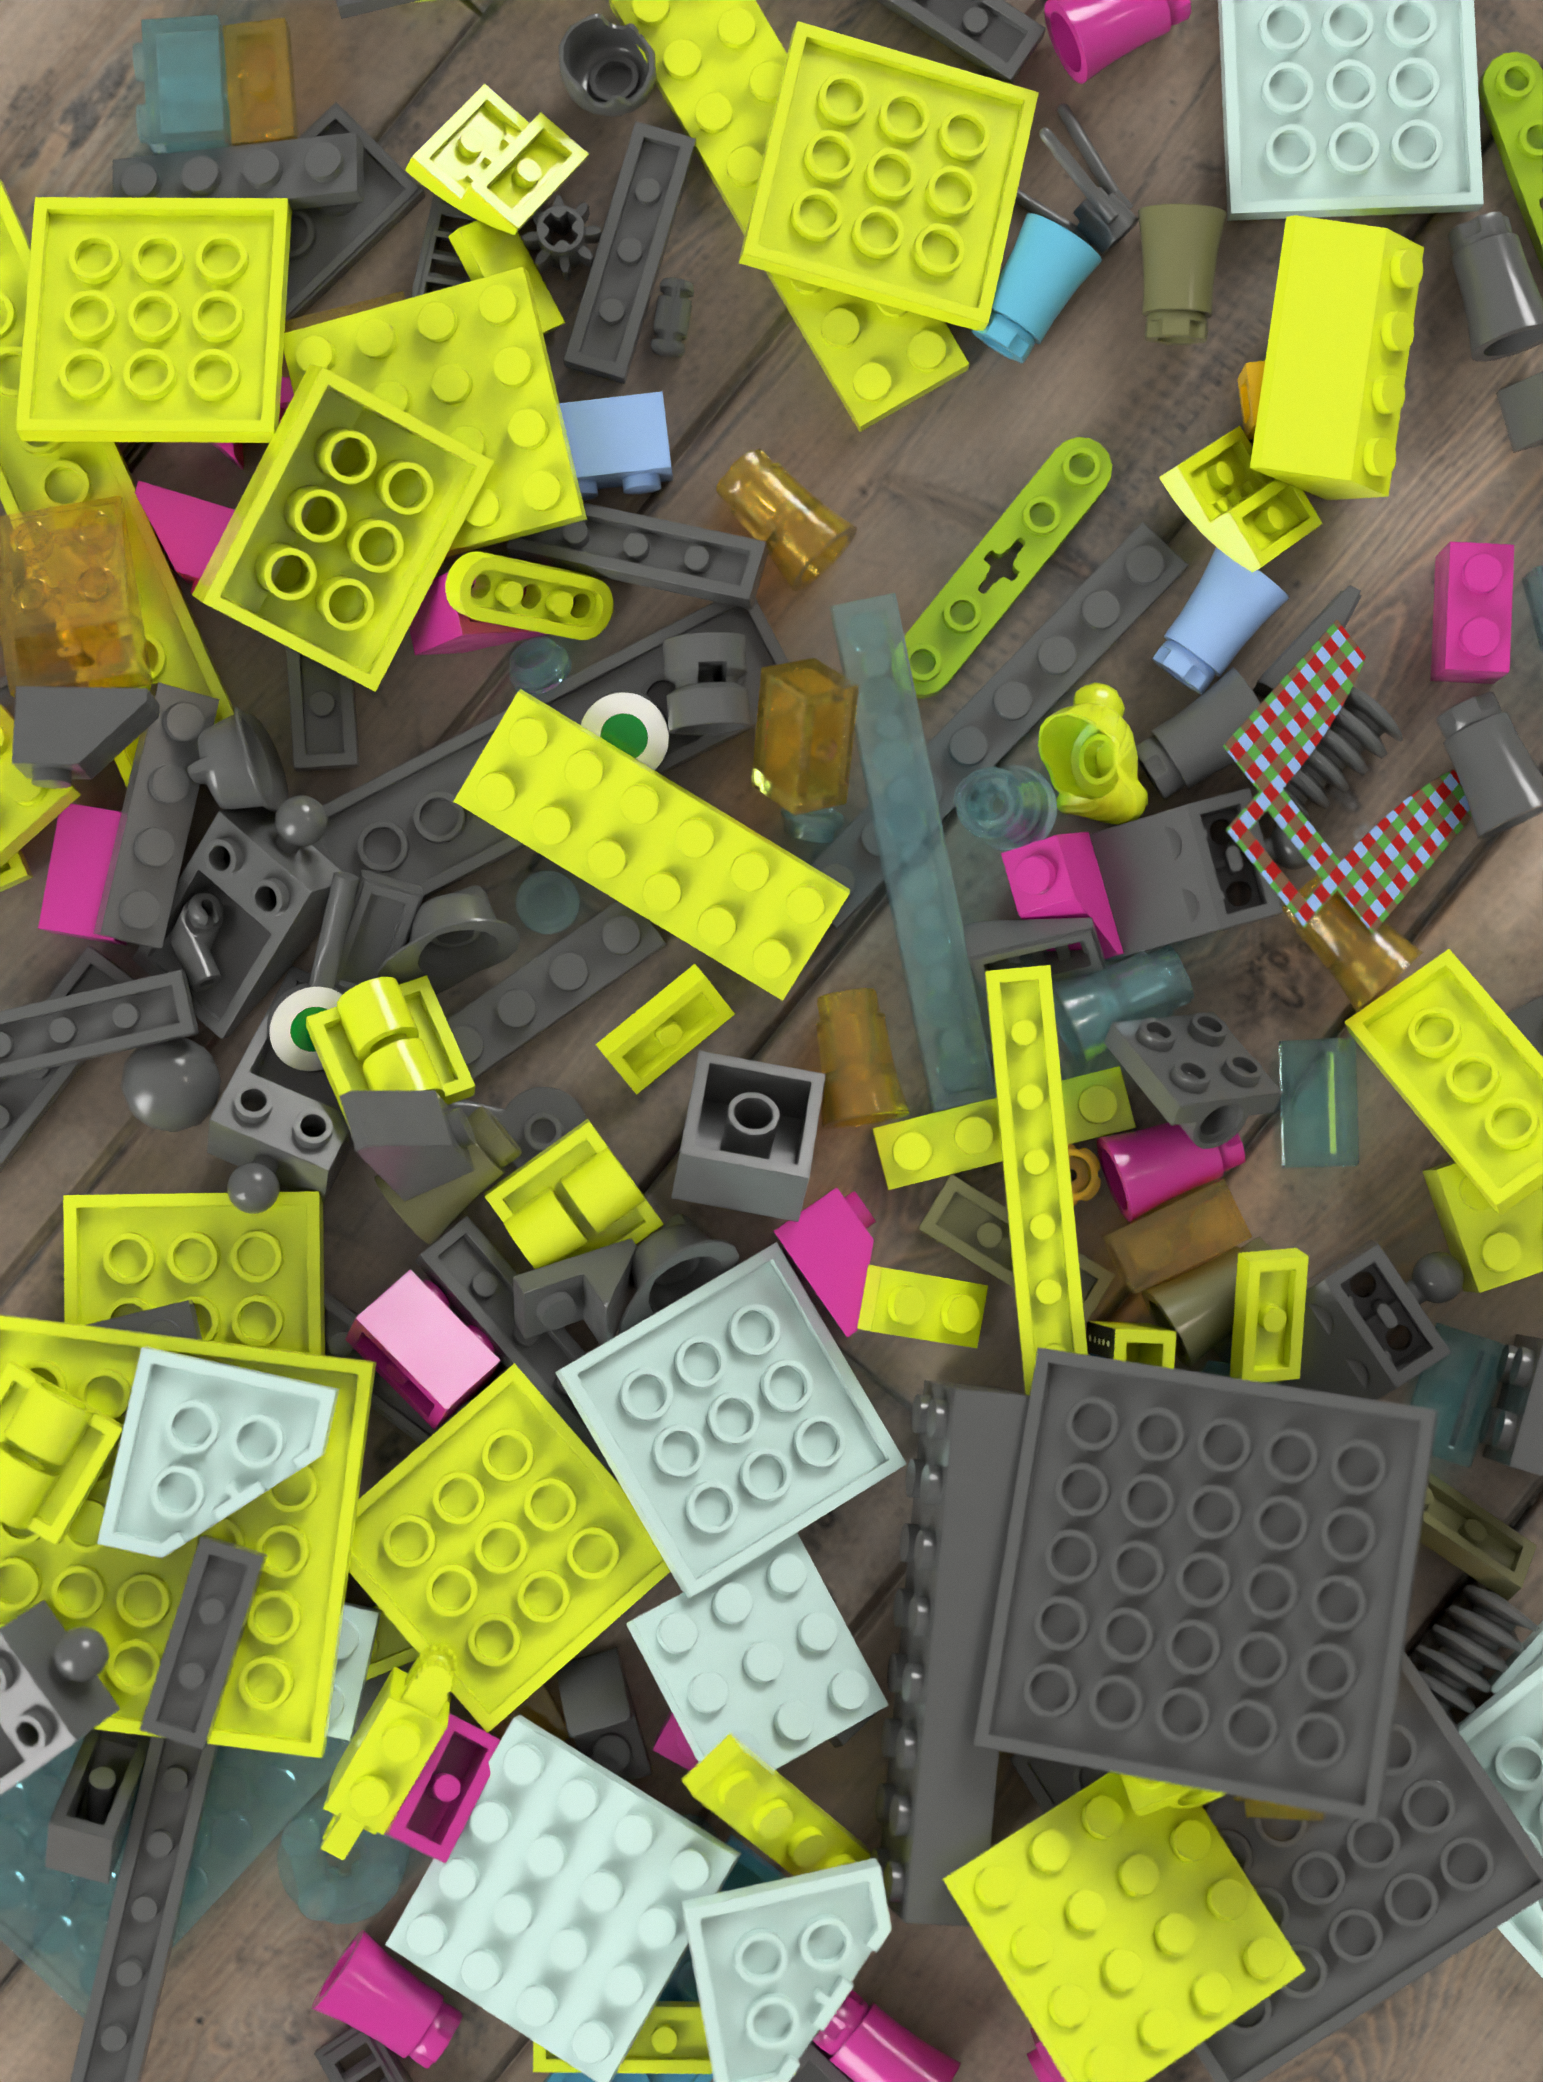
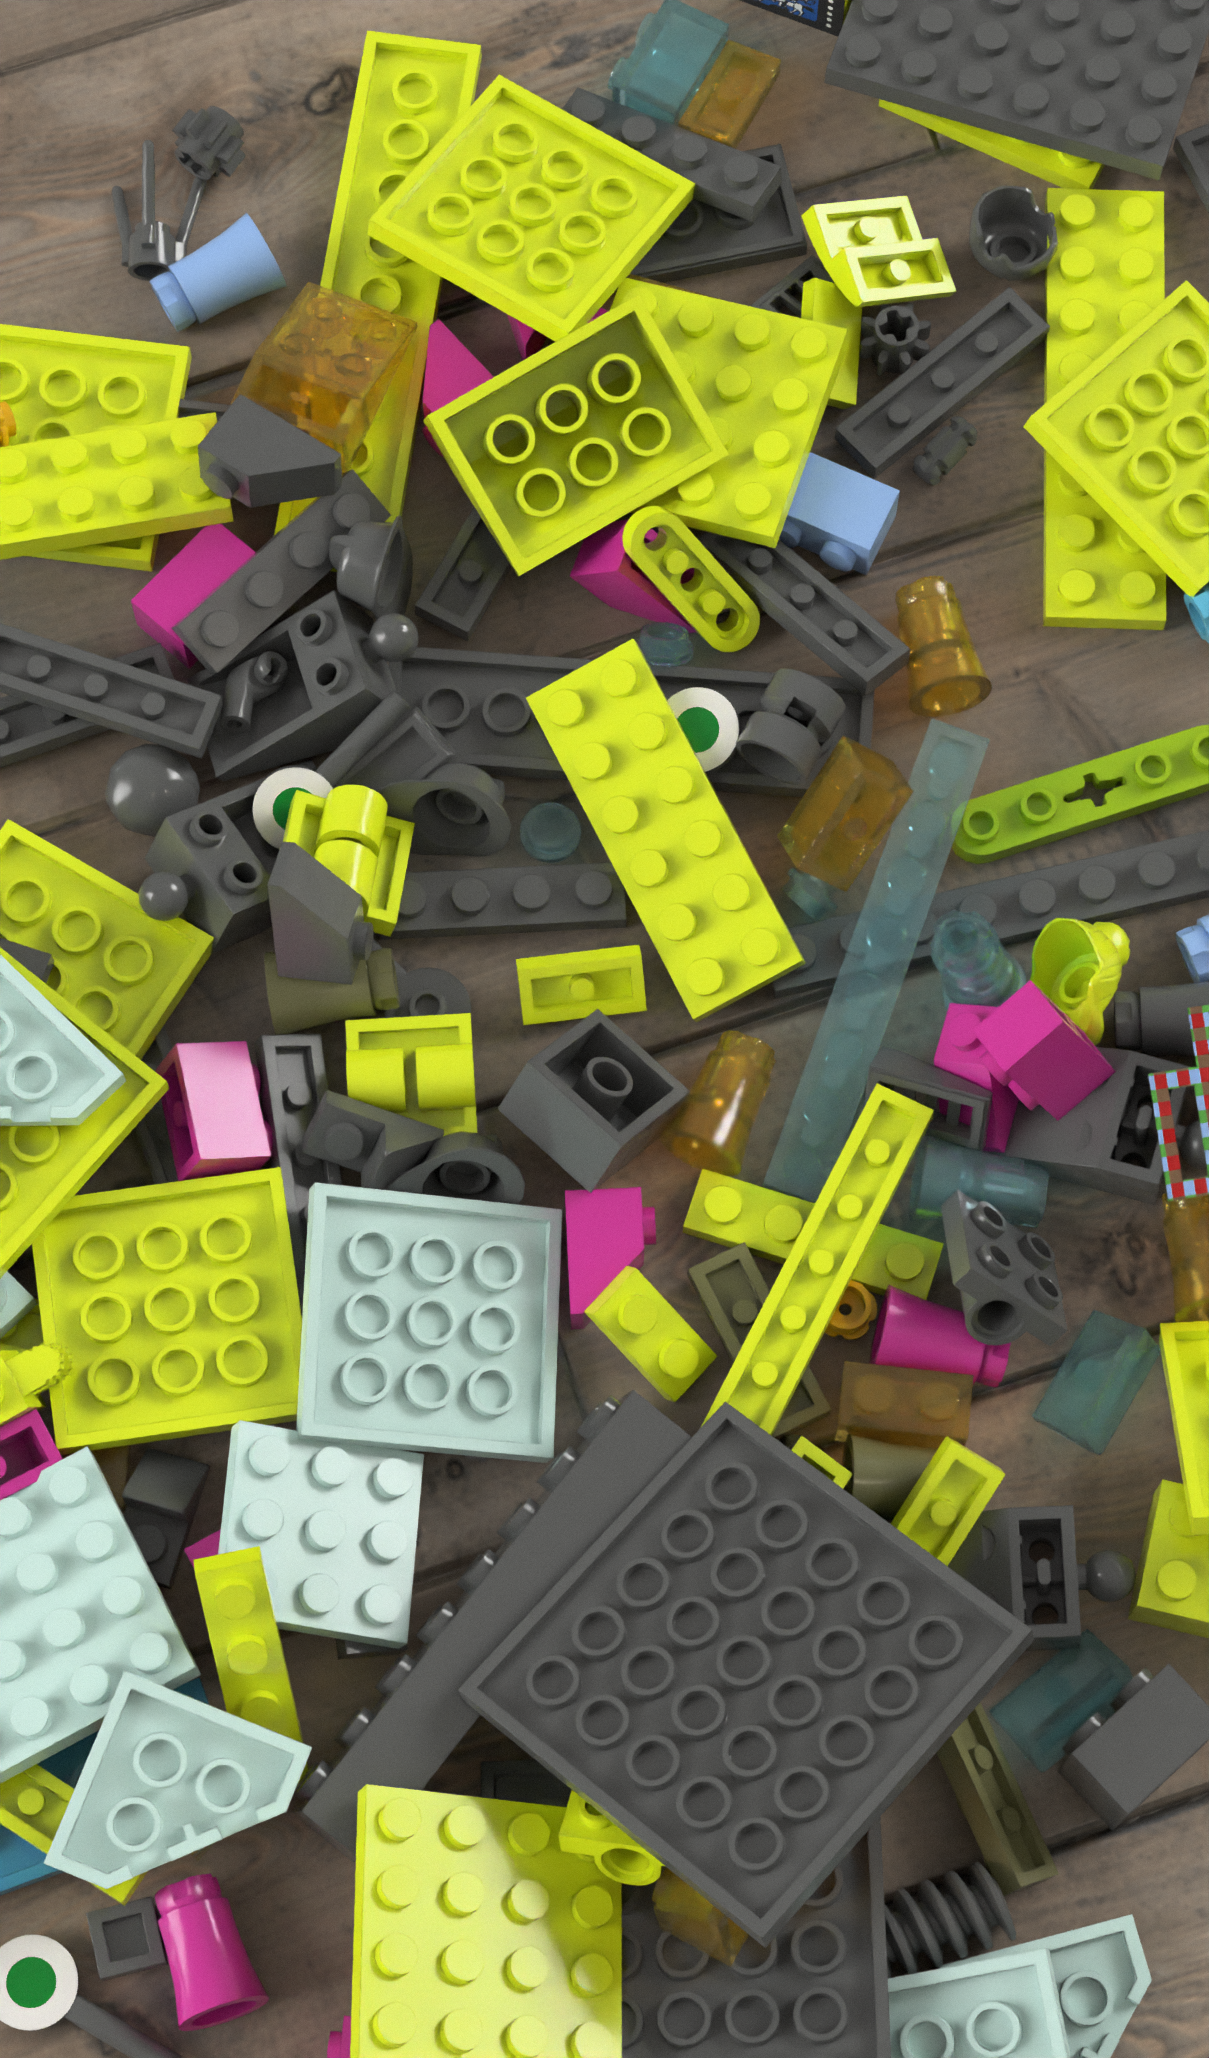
camera: 30 degrees right, 15 degrees down
none -> dark pink brick [972,980,1116,1121]

